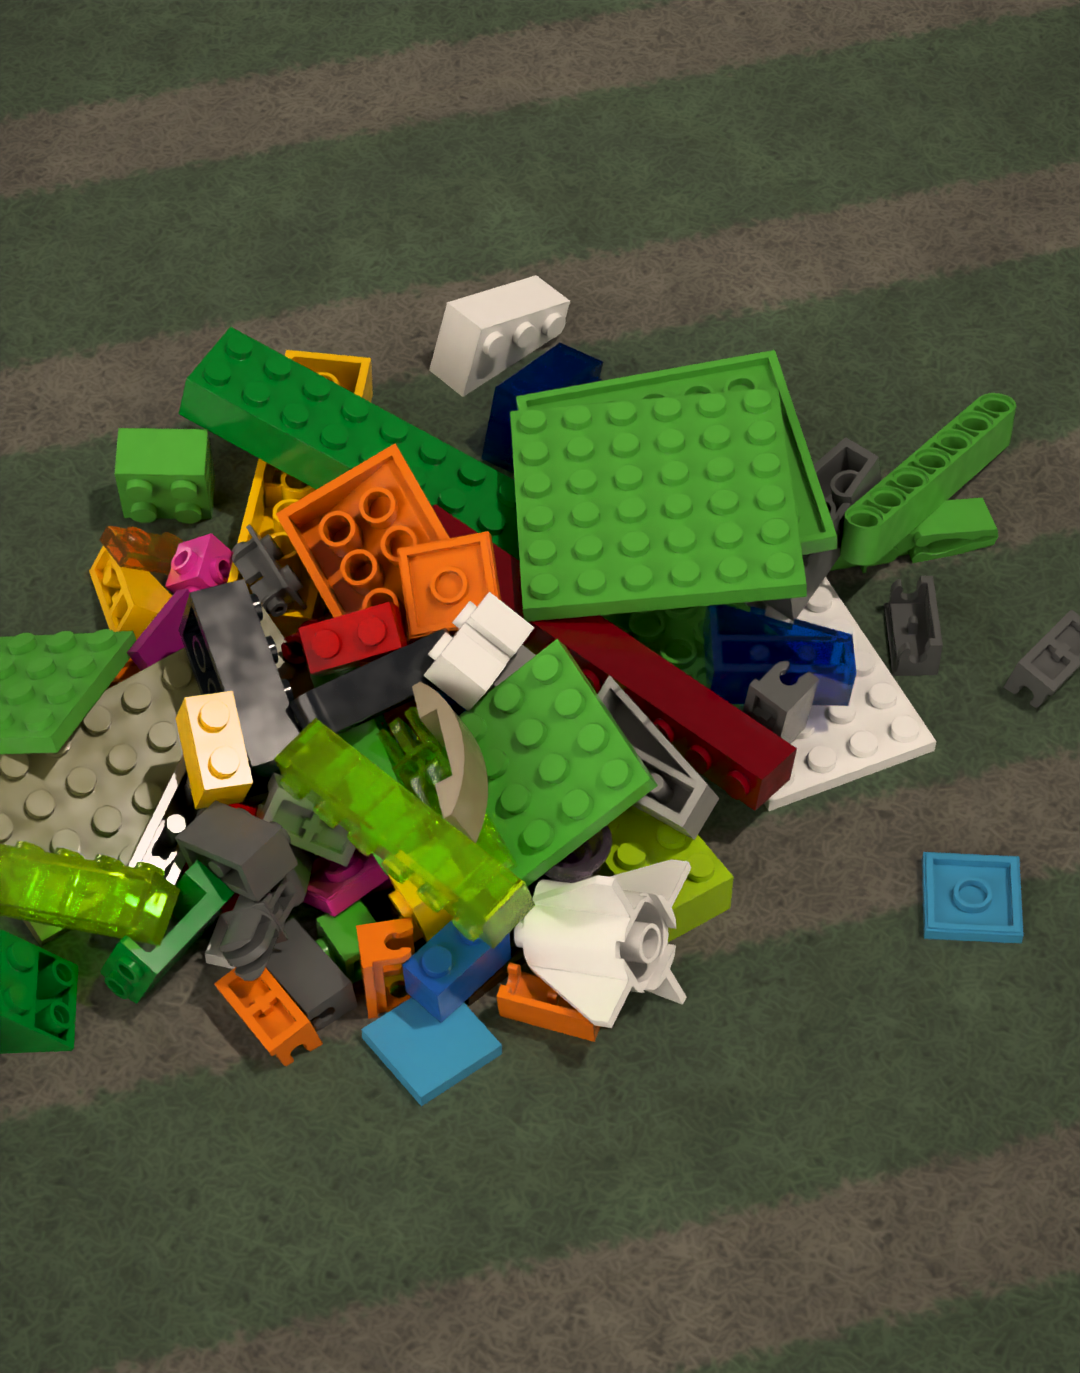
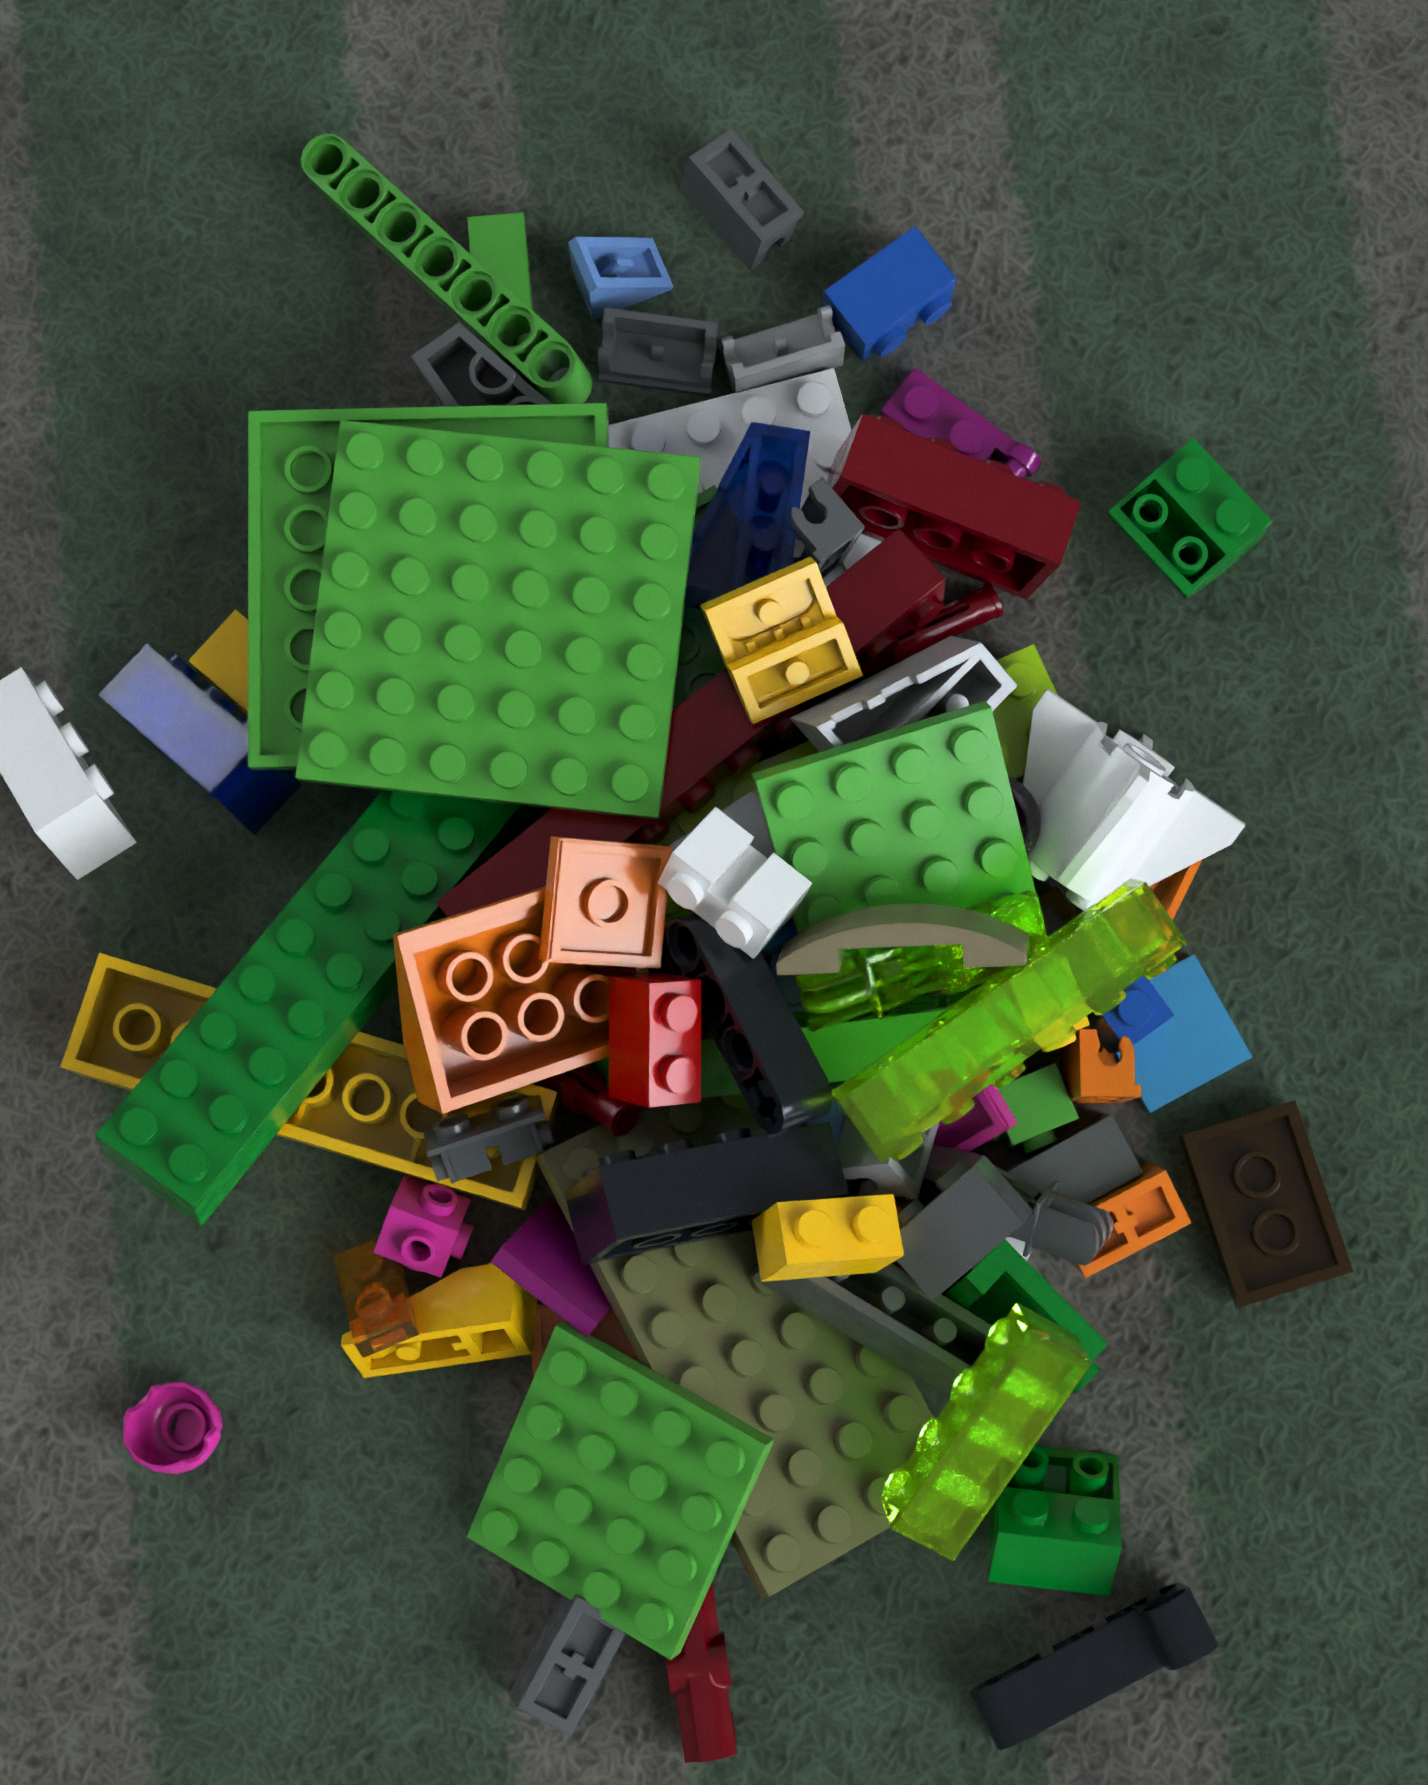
camera: 80 degrees left, 30 degrees up
bright green brick [114,428,215,524] -> none
dark azure tile [922,852,1024,943] -> none
none -> dark pink hair [123,1381,223,1474]
none -> medium blue slope [568,236,674,320]
none -> yellow slope [700,557,863,724]
none -> light grey hinge [718,305,845,393]
none -> blue brick [822,226,957,362]
none -> dark red brick [826,414,1081,600]
none -> dark red pin [851,582,1003,685]
none -> magenta plate [880,367,1042,478]
none -> green slope [1106,438,1273,599]
none -> dark brown plate [1179,1100,1353,1308]

